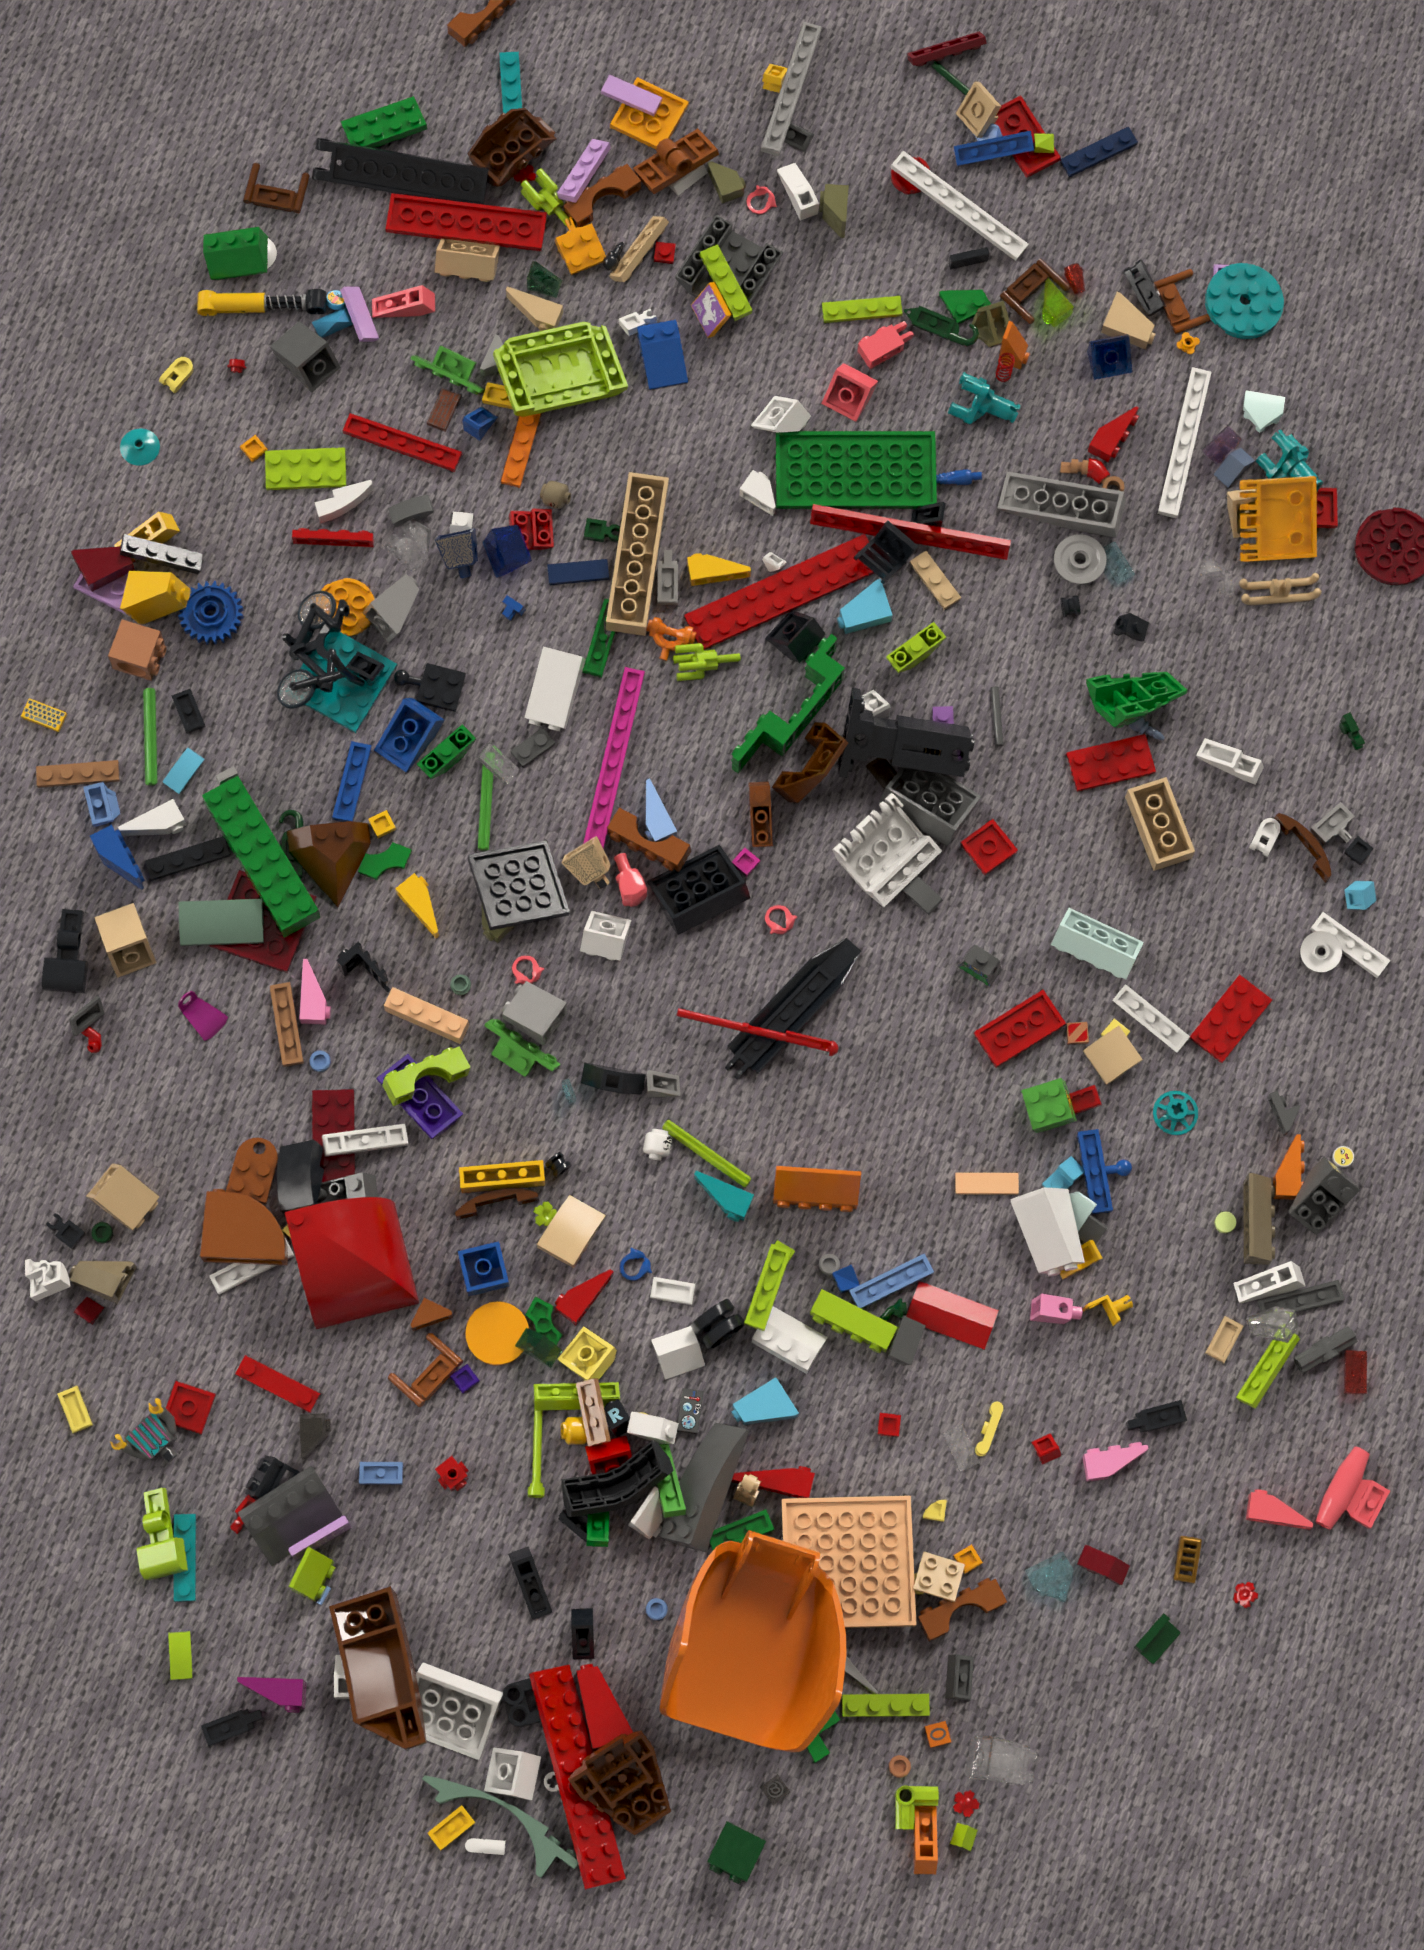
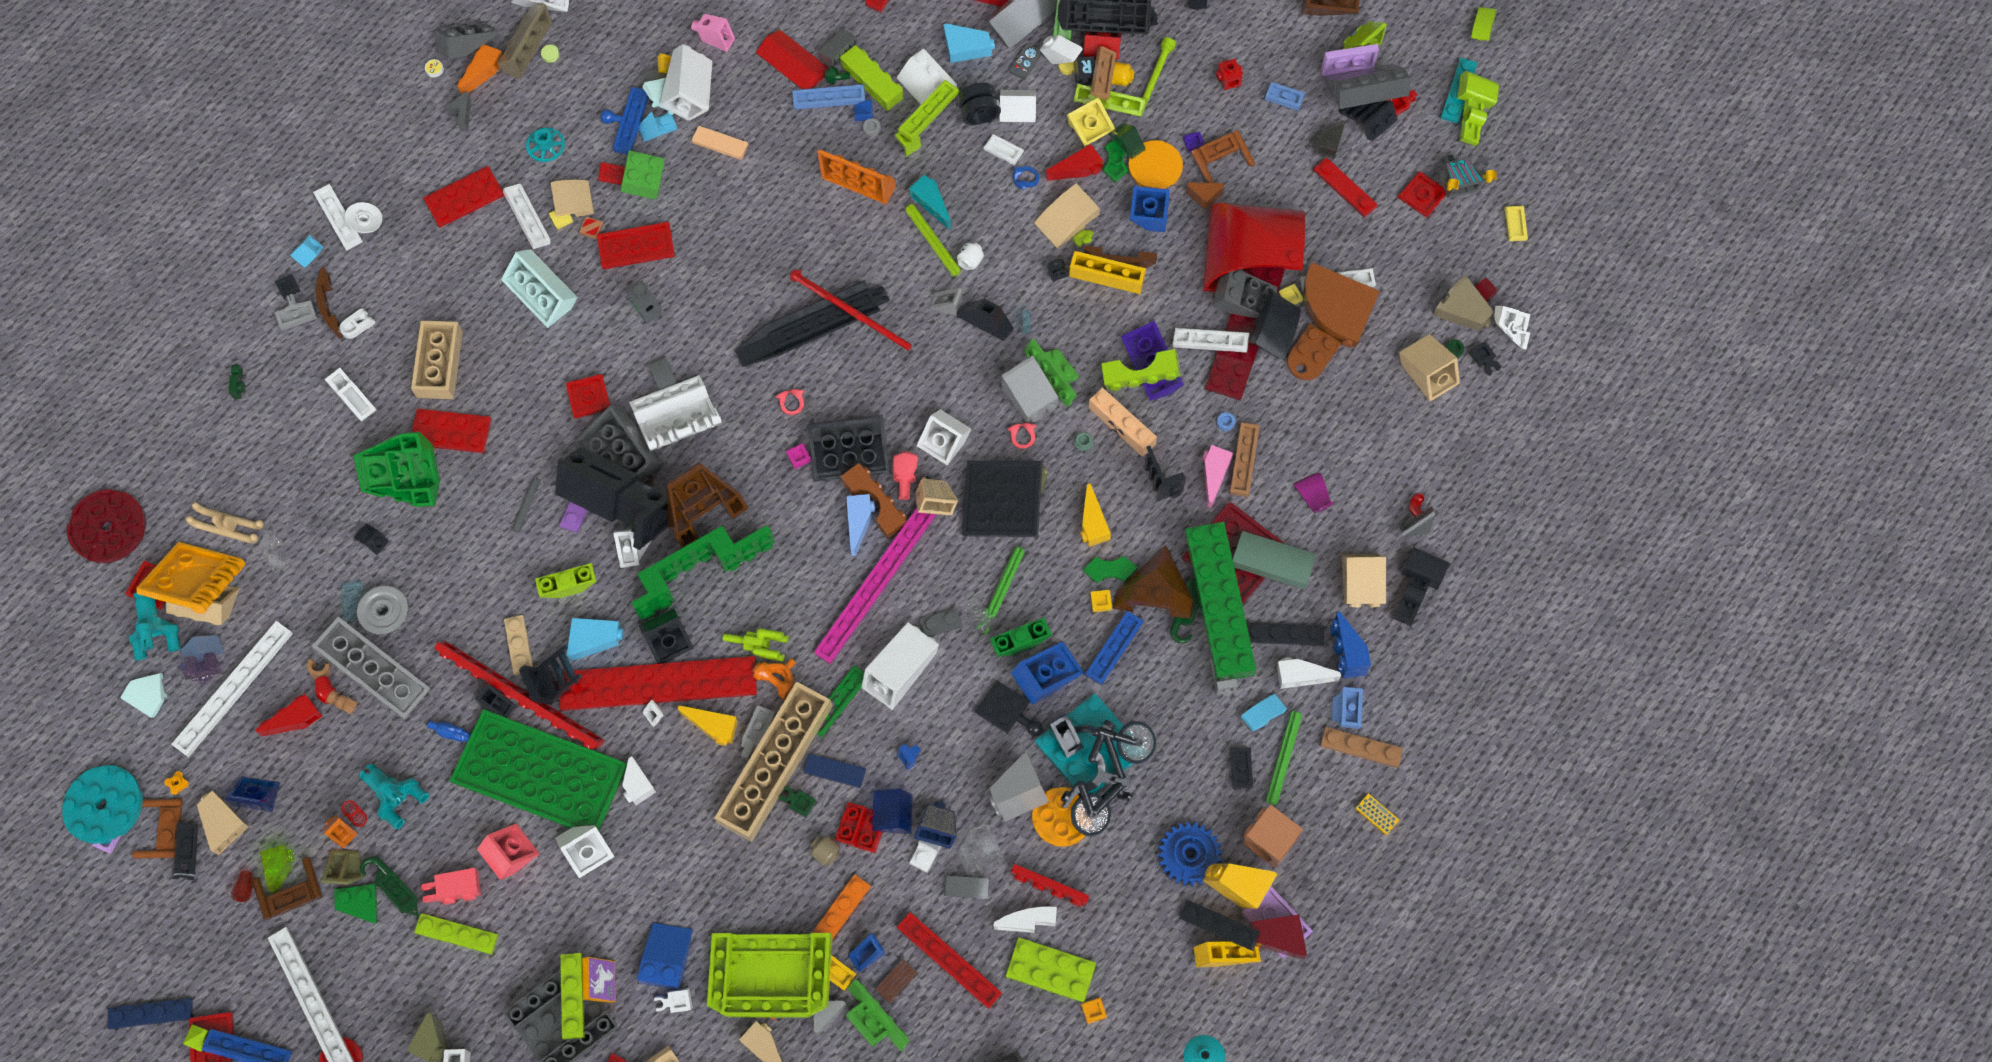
camera: 155 degrees left, 5 degrees down
dark orange slope [748,781,773,847] -> none
black tile [948,247,990,270] -> none
black wheel [1060,595,1081,618] -> none
yellow bracket [1082,1295,1133,1326] -> none

